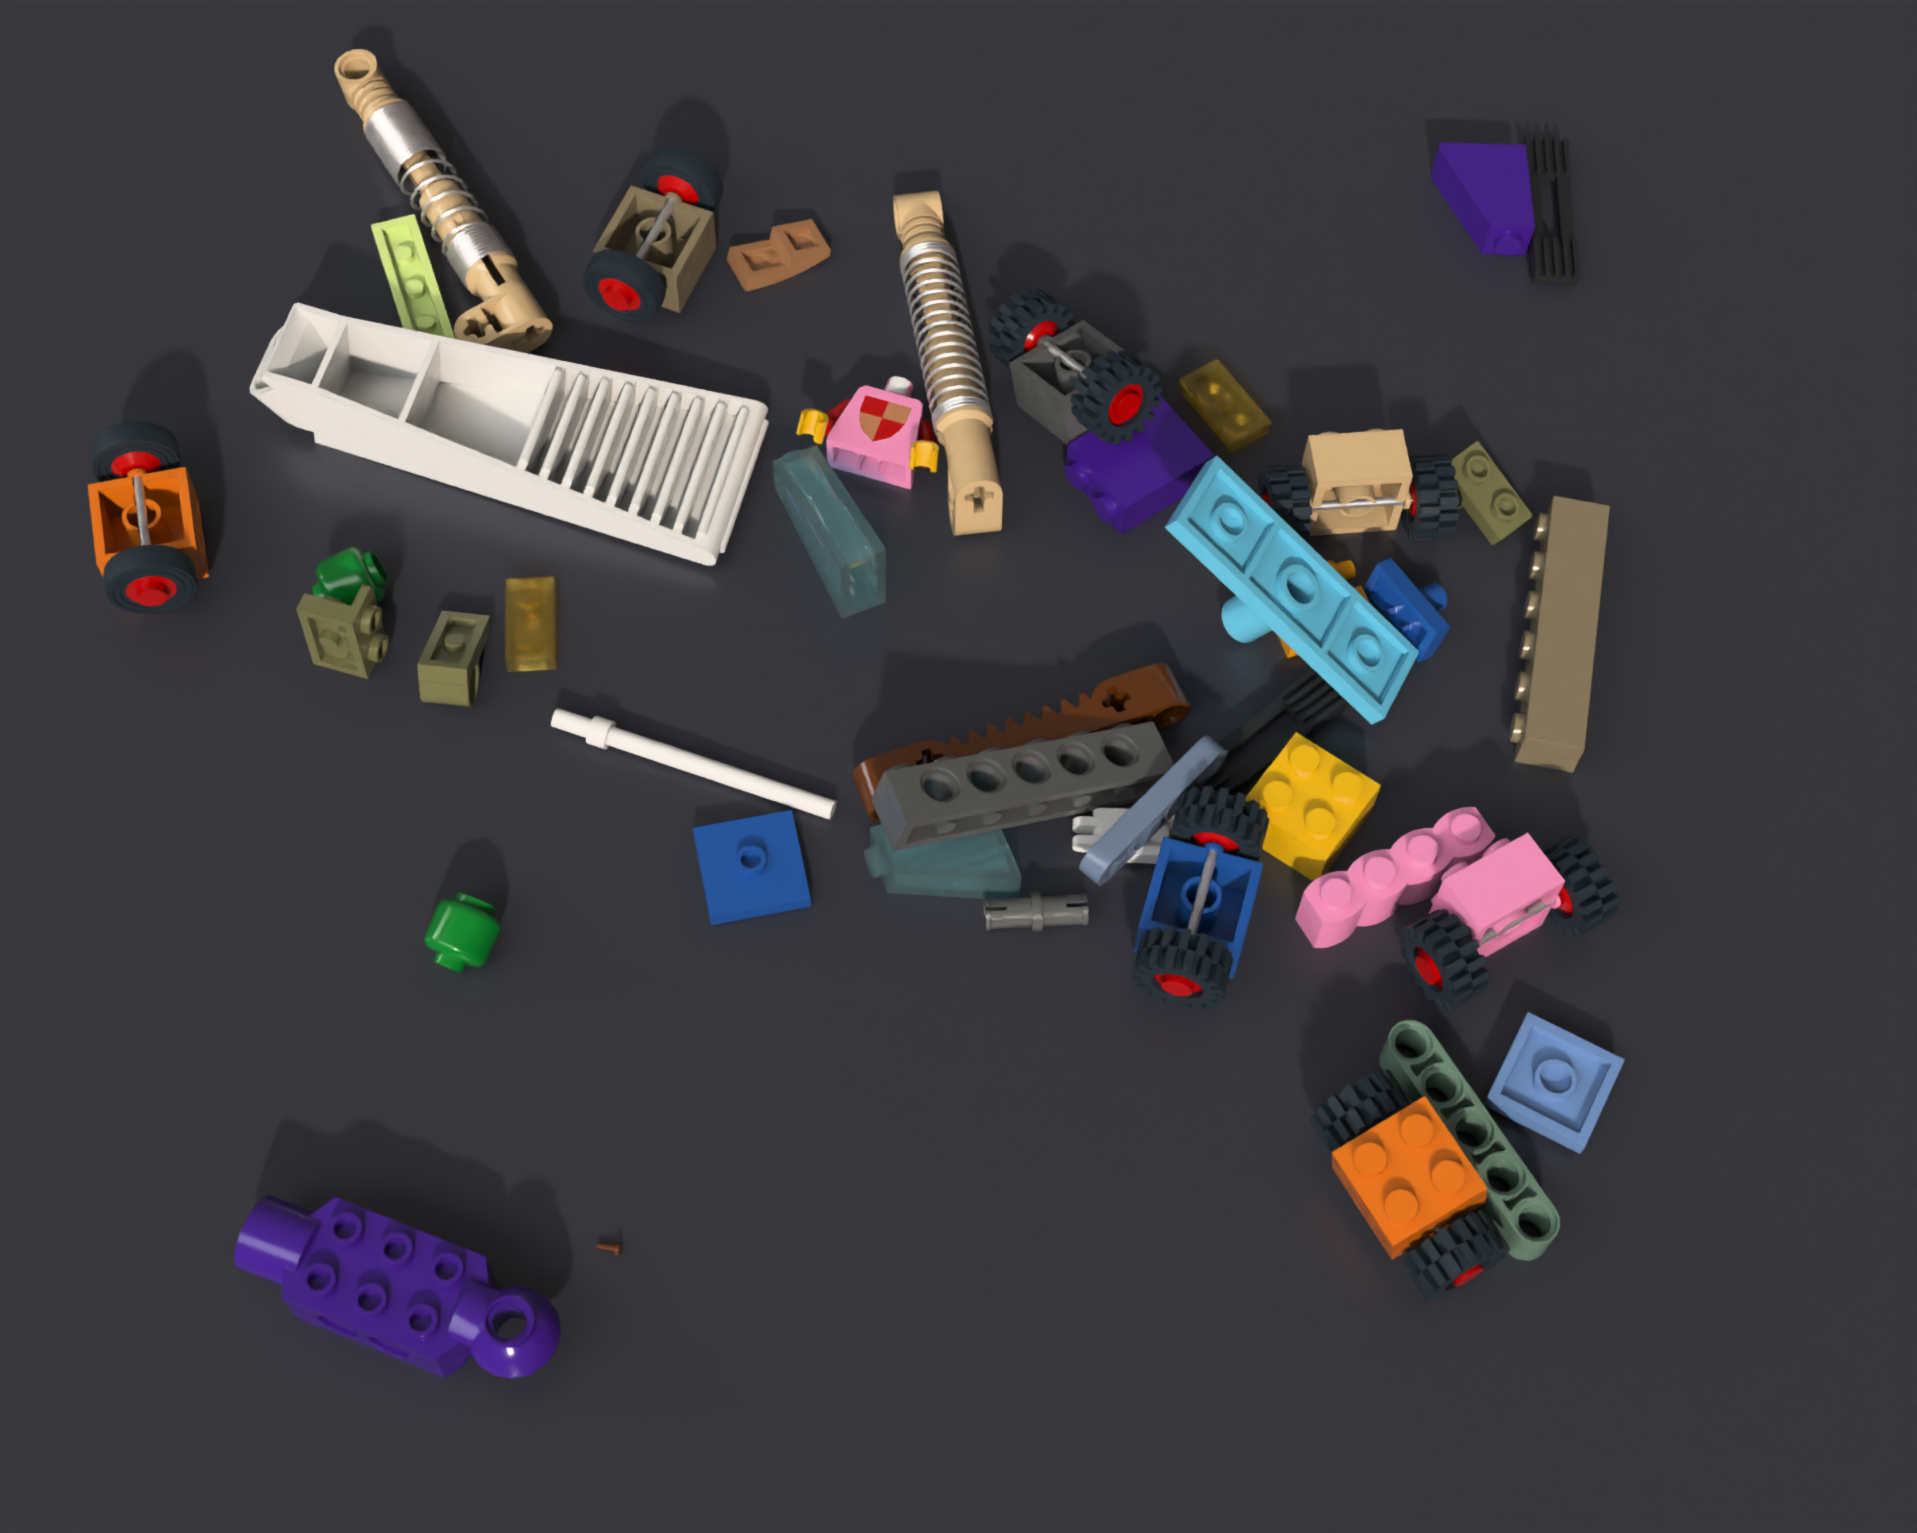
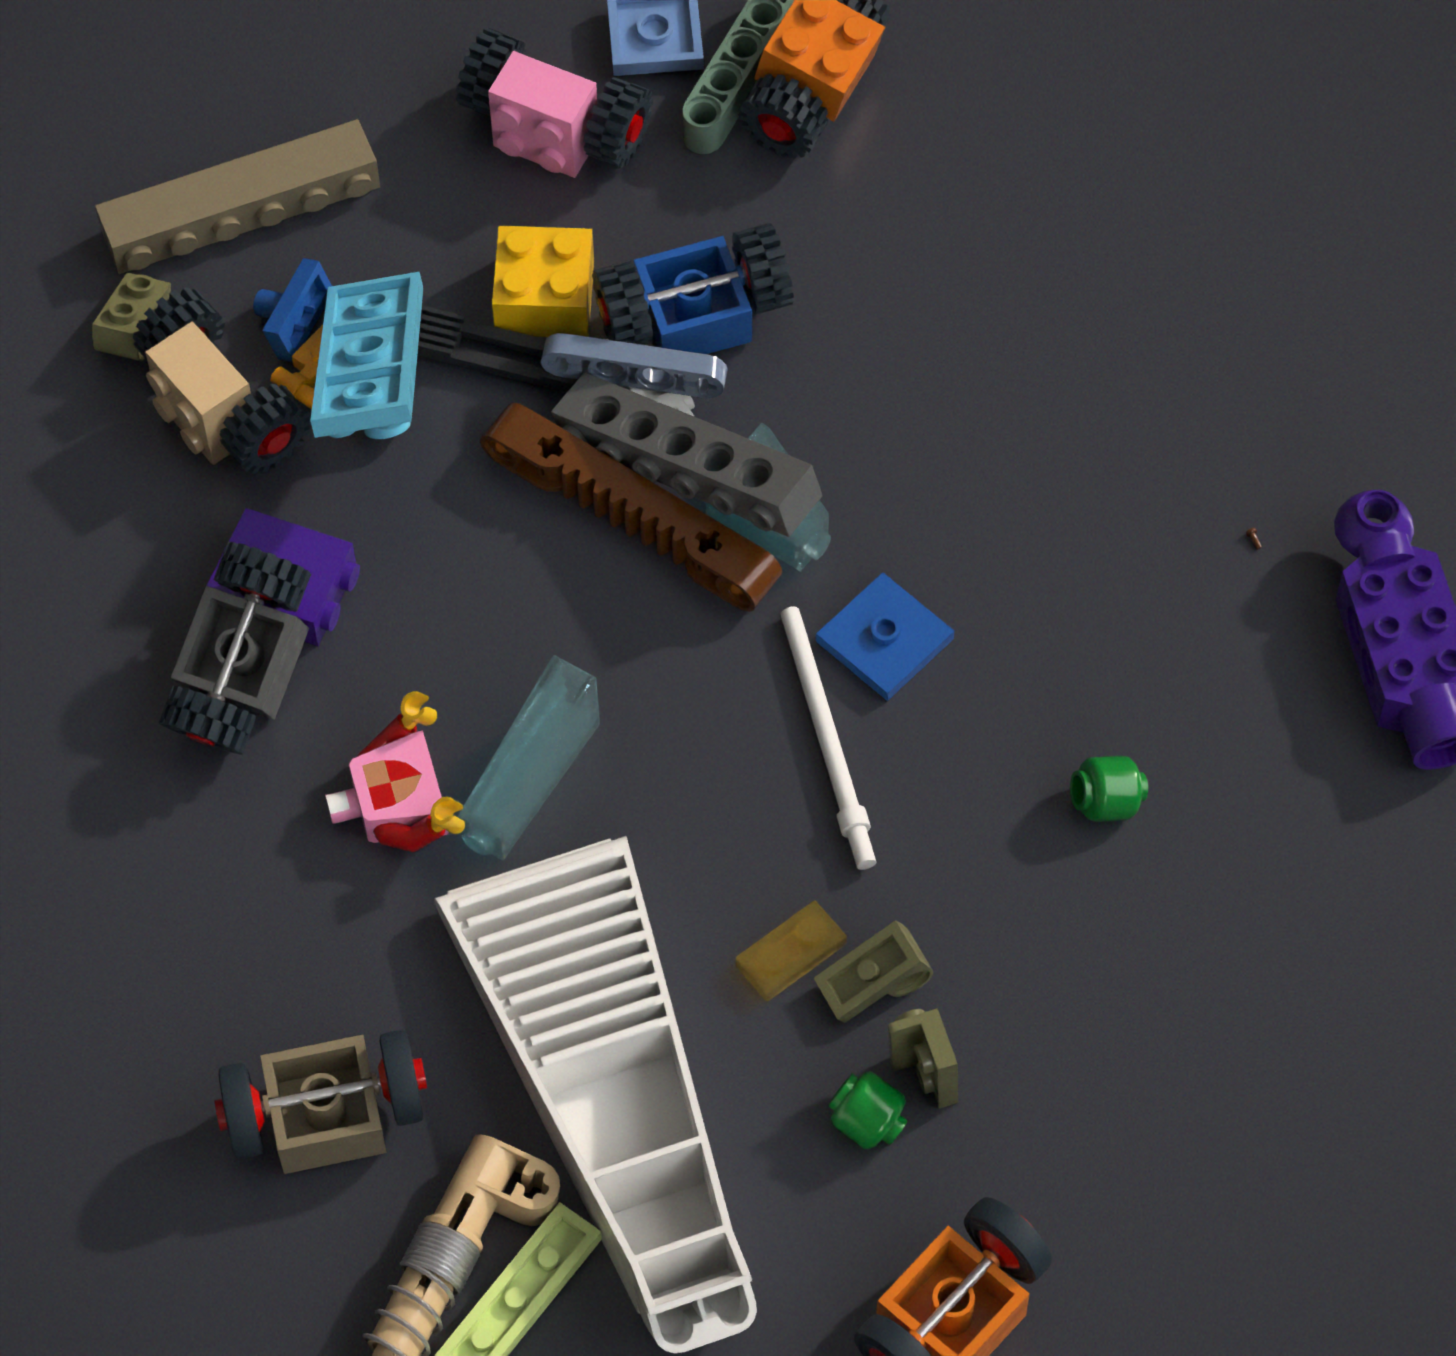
camera: 120 degrees left, 0 degrees up
medium nougat slope [727,219,831,292] -> none
tan piece [893,190,1003,536] -> none
dark grey pin [983,891,1088,932] -> none
clear yellow plate [1178,359,1271,453] -> none
bright pink brick [1295,807,1496,948] -> none

